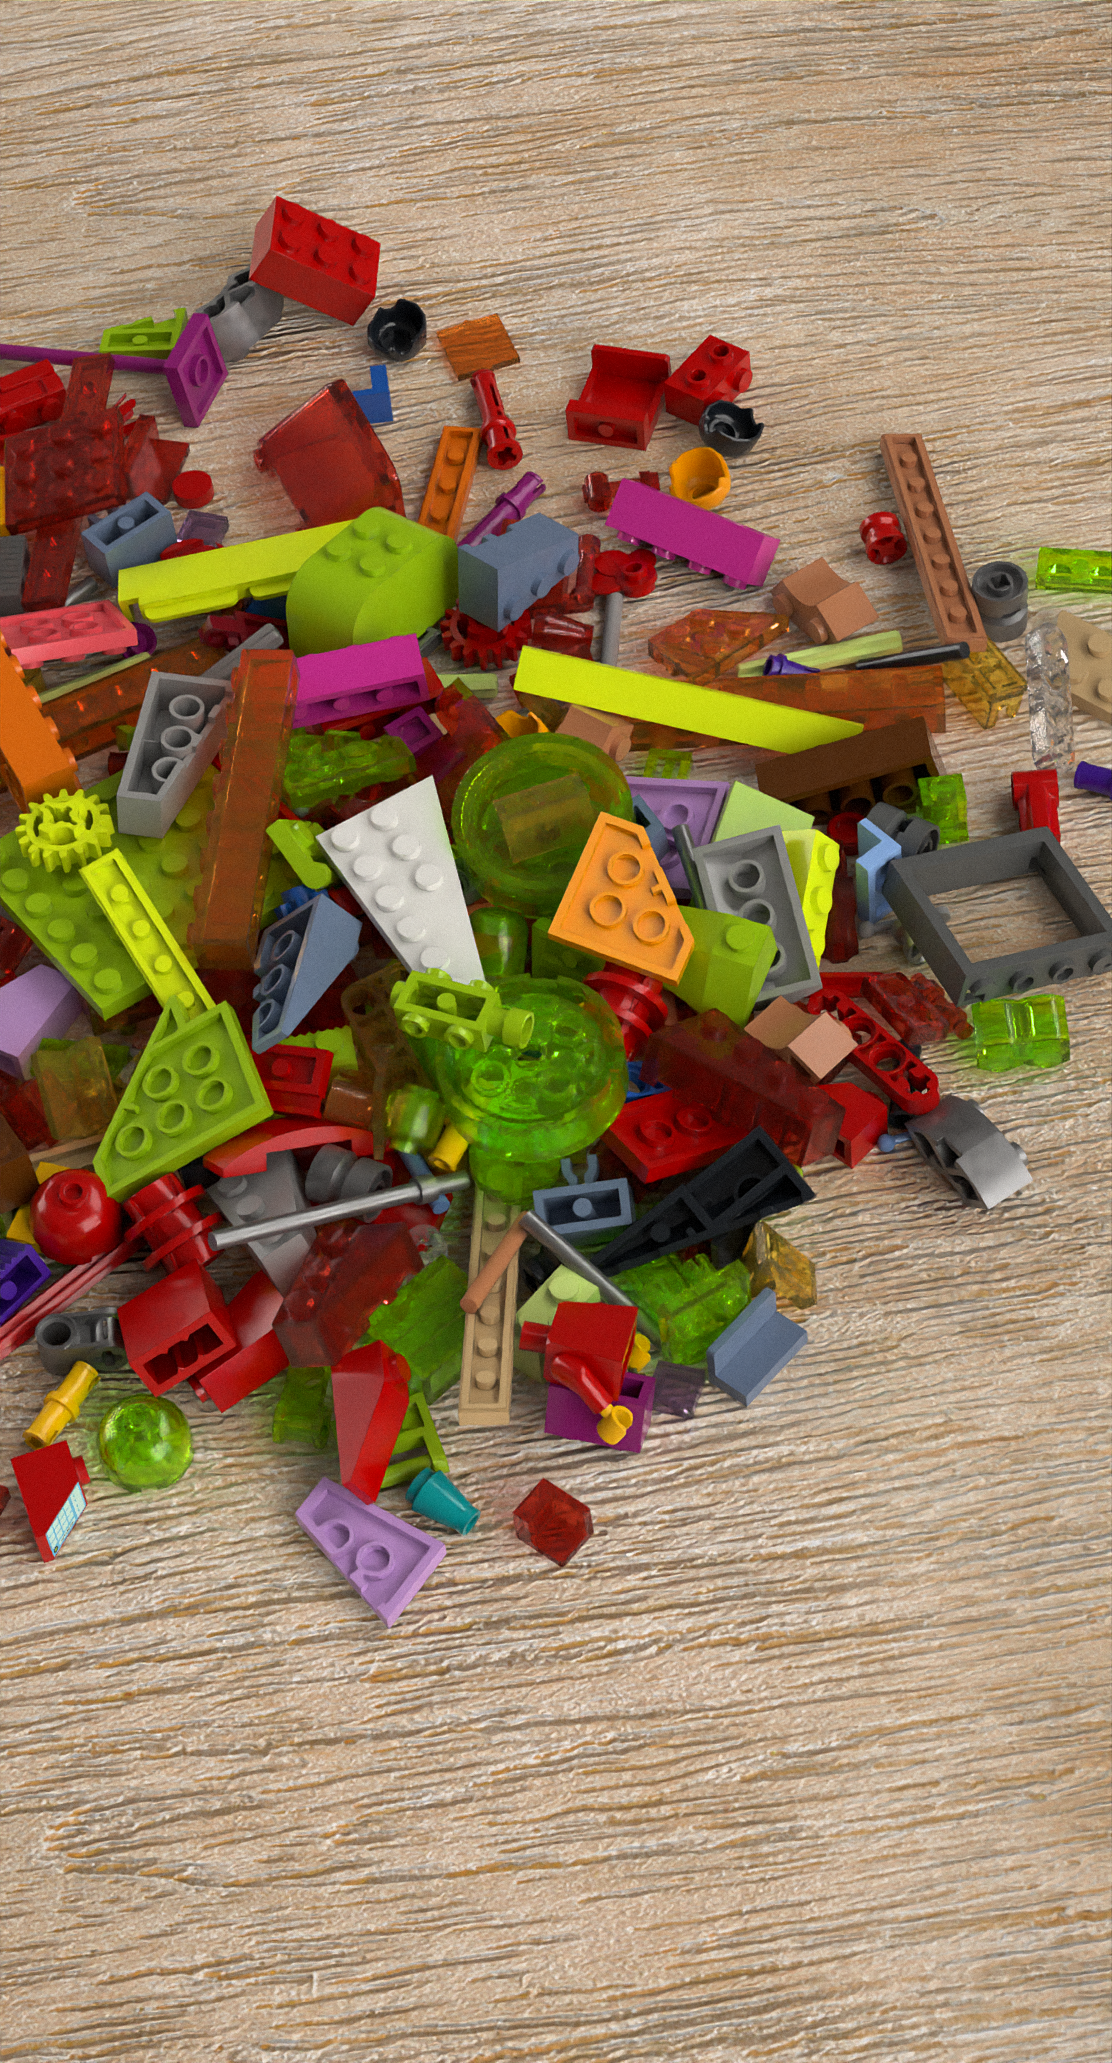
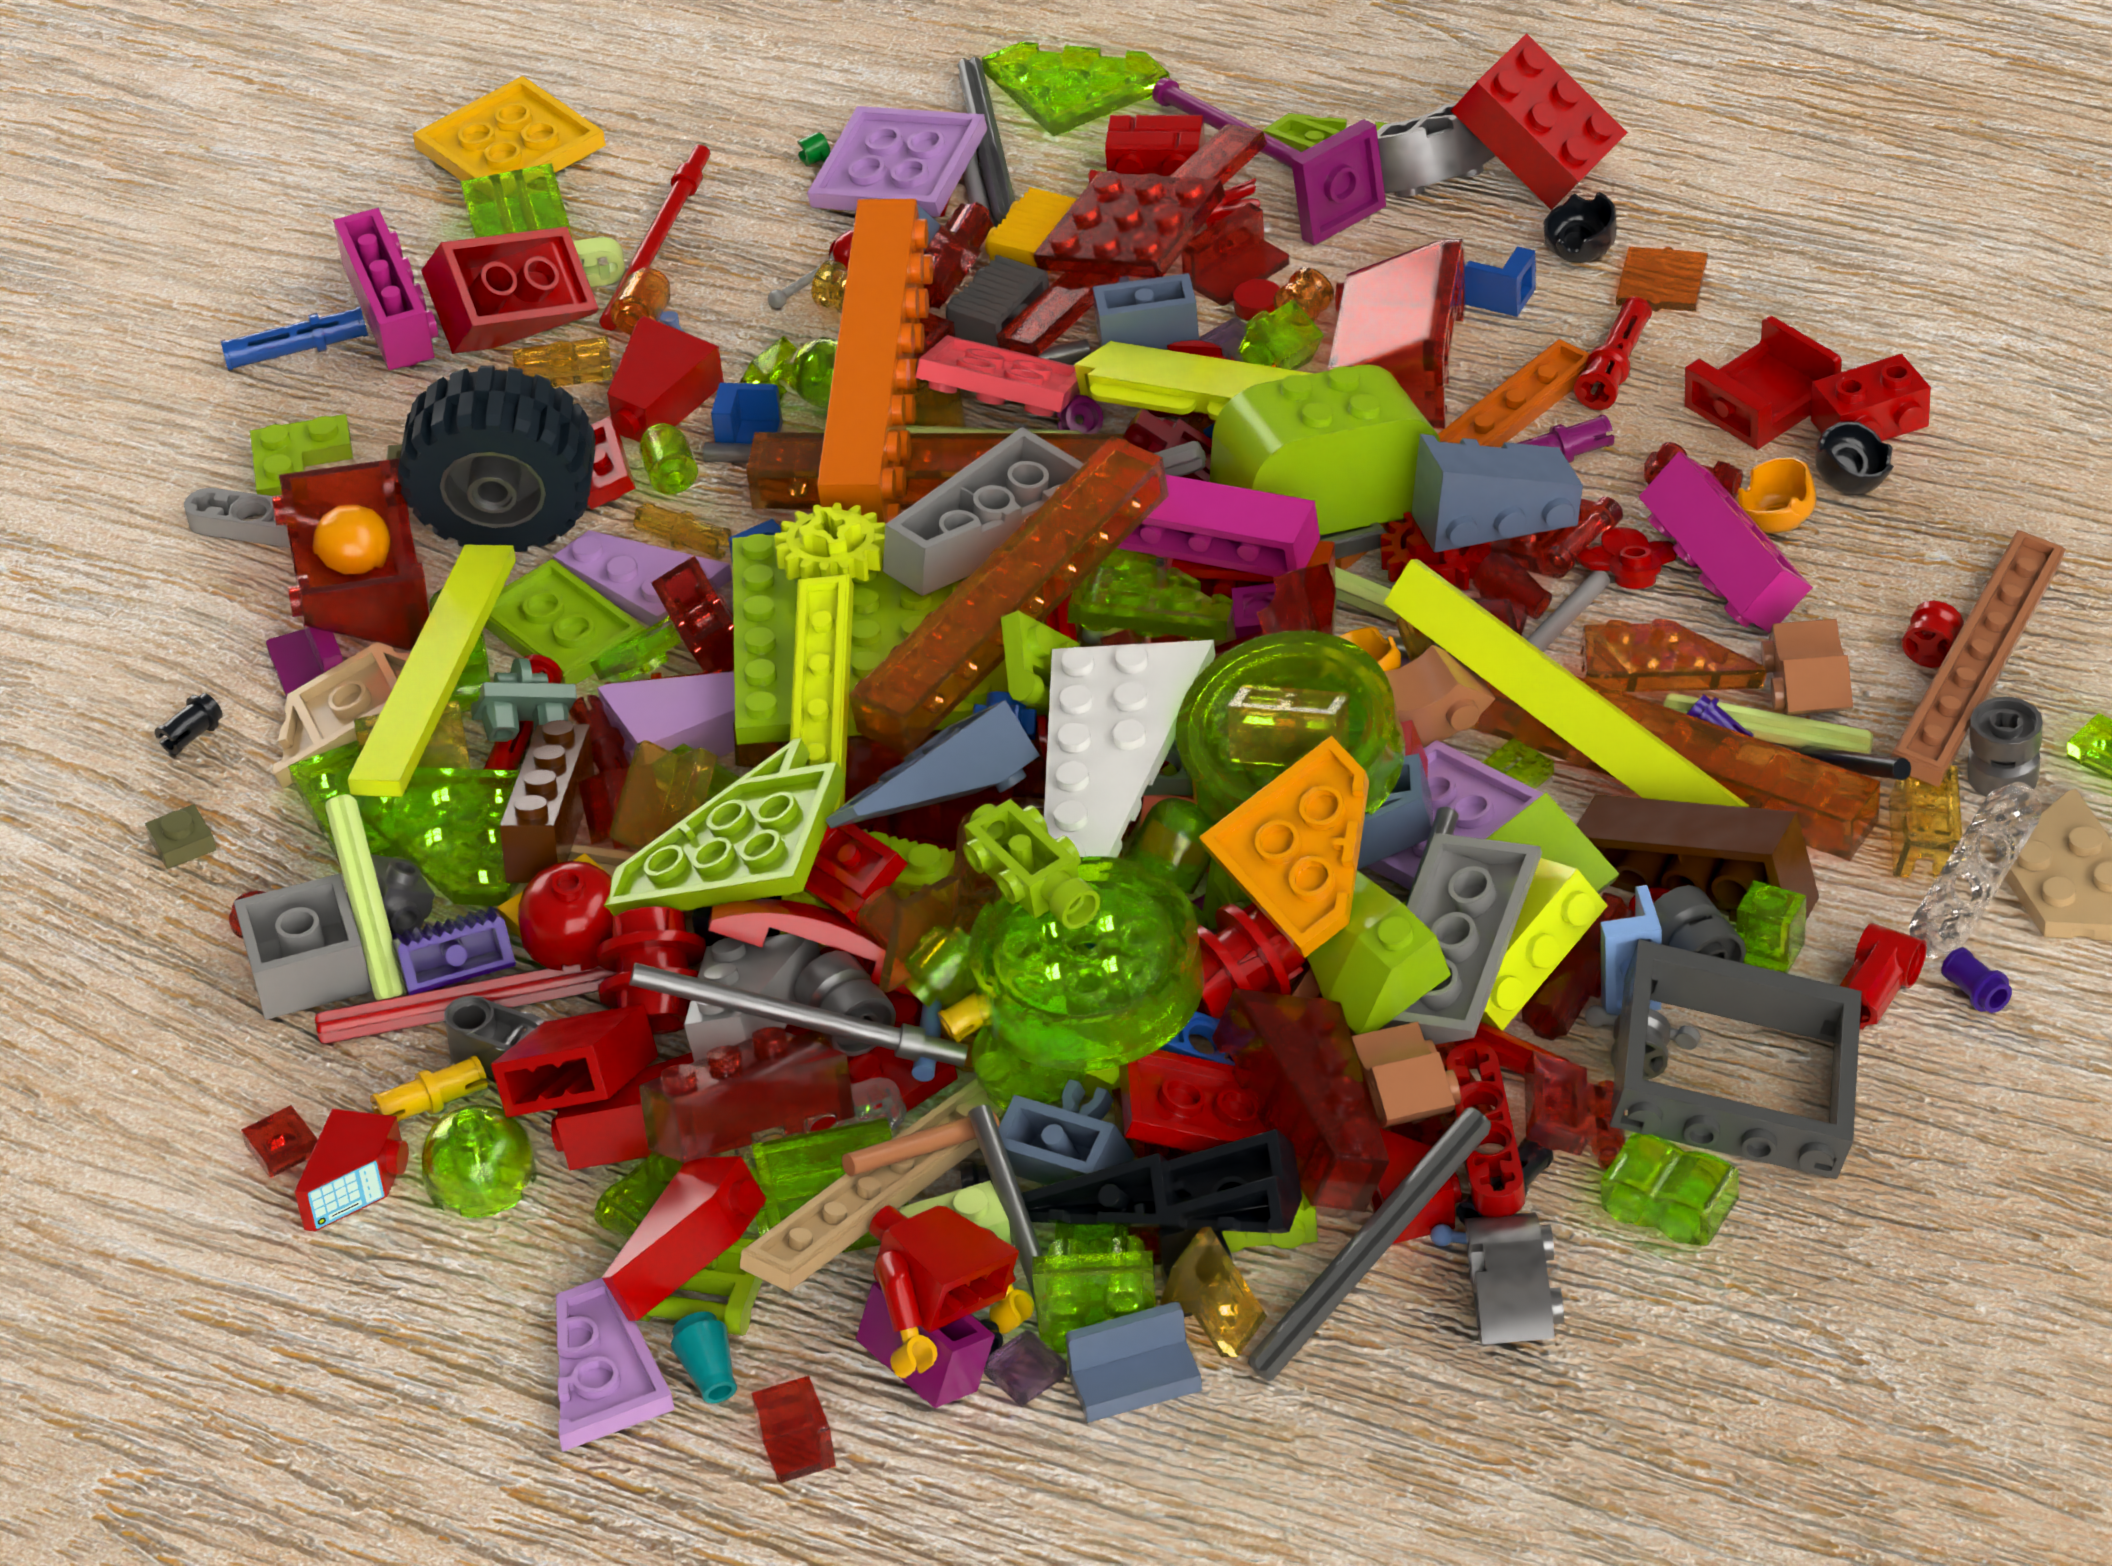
camera: 30 degrees right, 10 degrees down
none -> clear neon green brick [1238,300,1324,371]
none -> dark grey axle [1248,1107,1492,1381]
none -> clear orange wheel [1273,267,1334,329]

